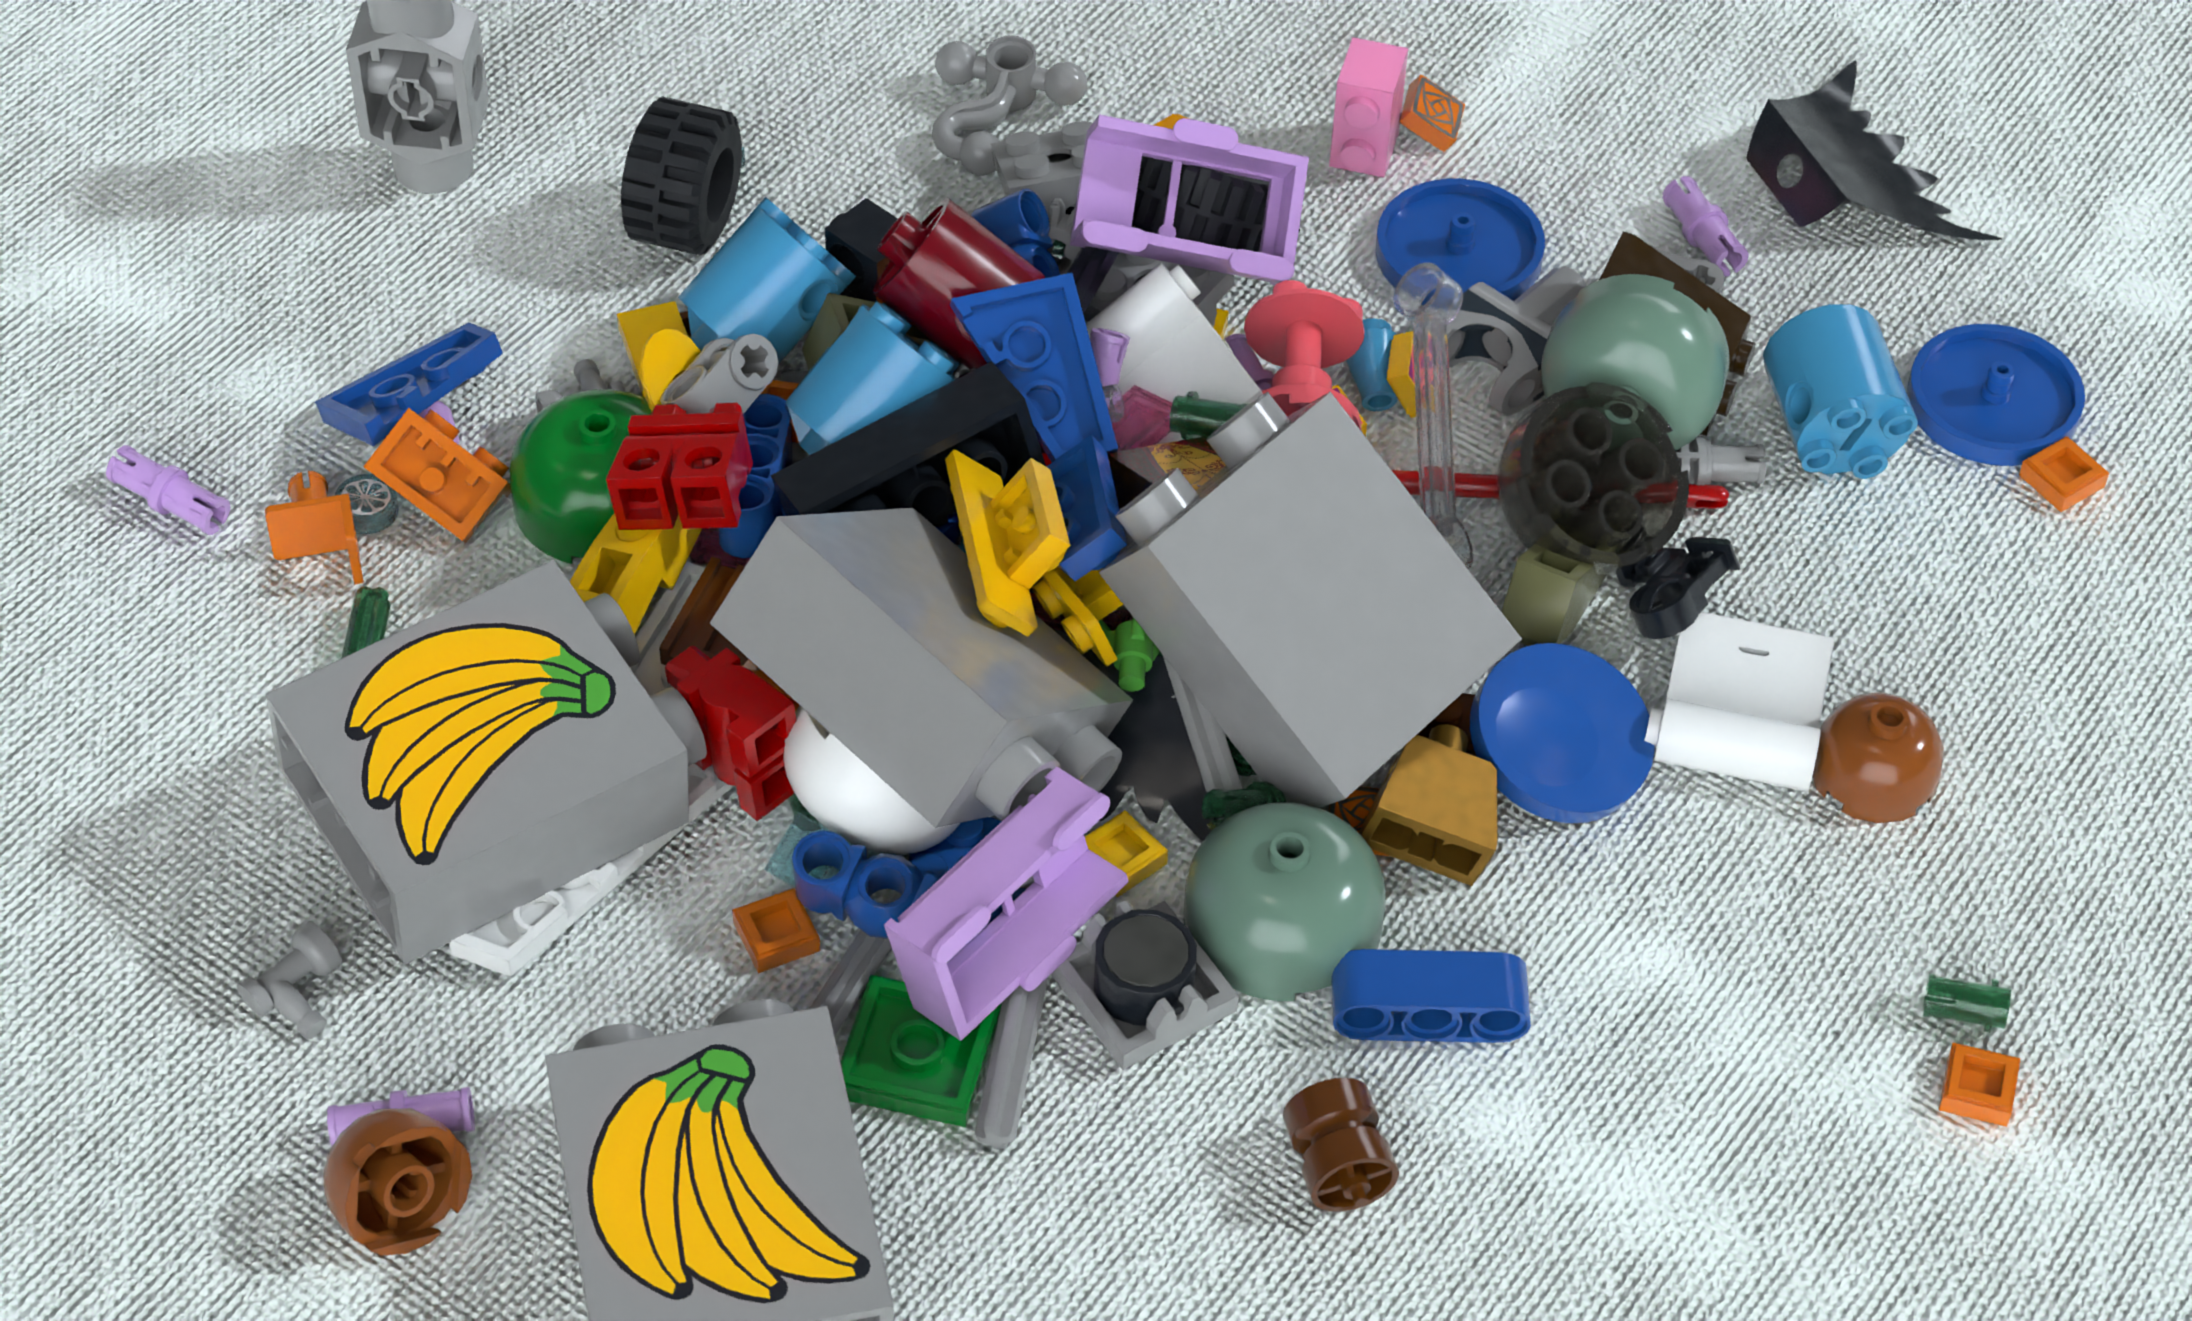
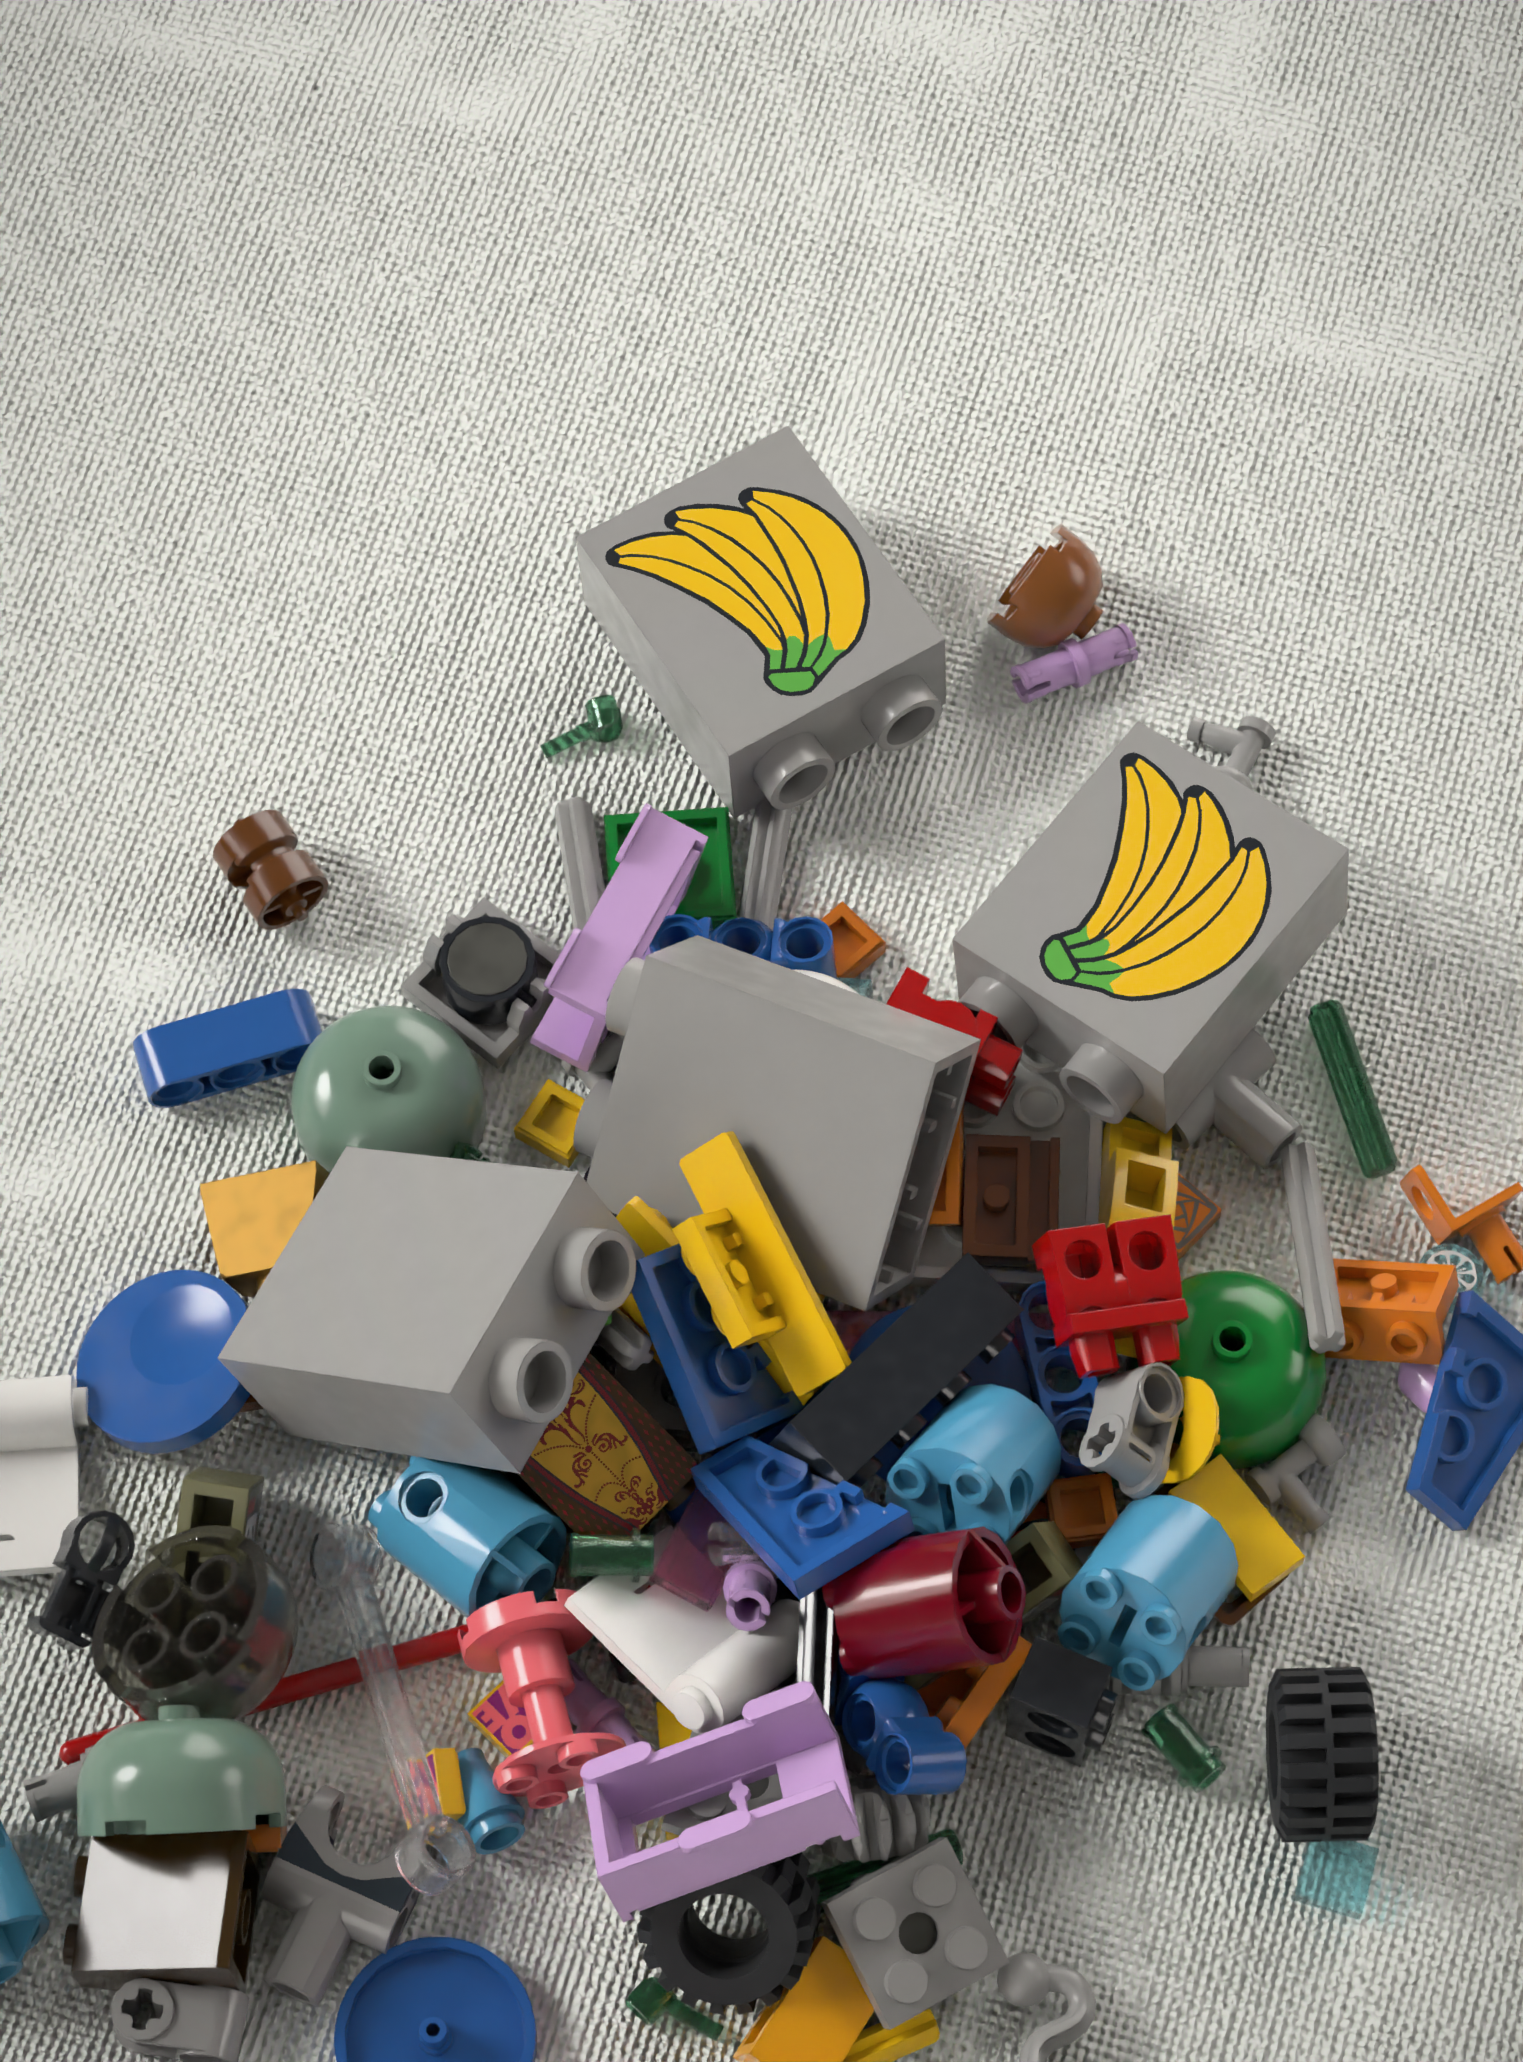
camera: 165 degrees right, 15 degrees up
none -> clear green hand [540,695,623,759]
none -> light grey axle [1280,1142,1346,1354]

